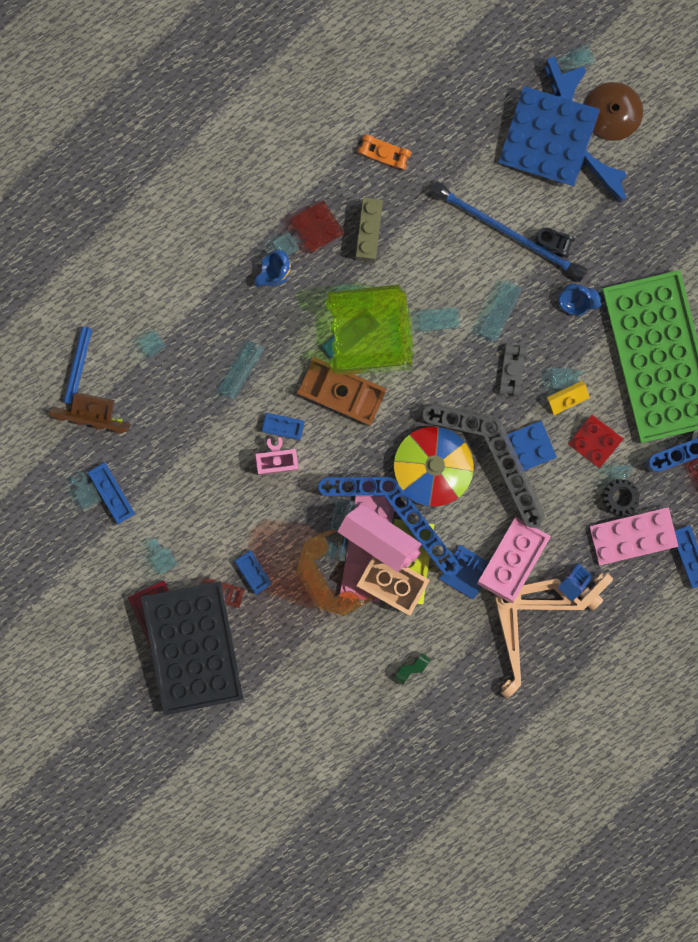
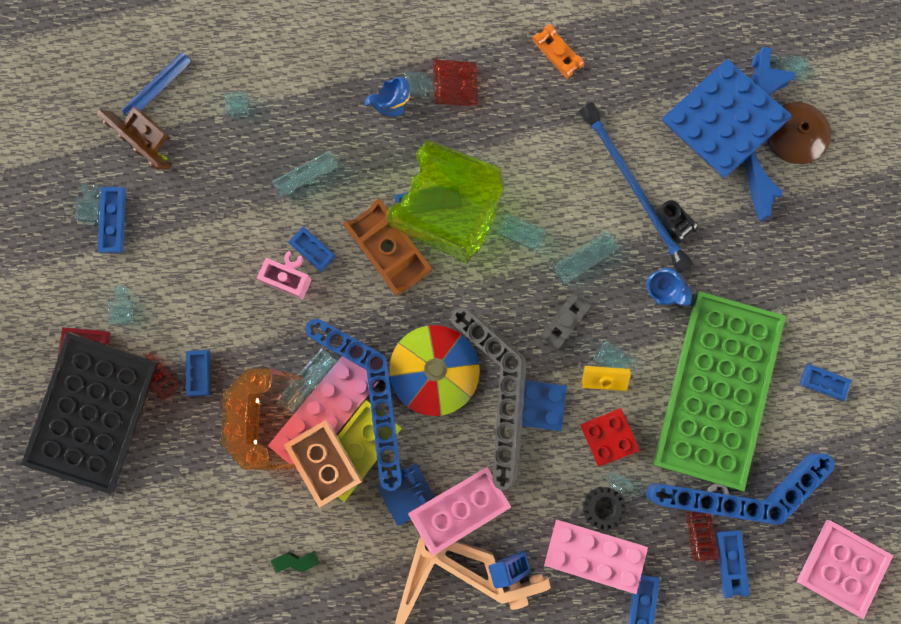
camera: 25 degrees right, 5 degrees down
bright pink brick [337,504,421,572] -> none
olive brick [356,197,383,263] -> none

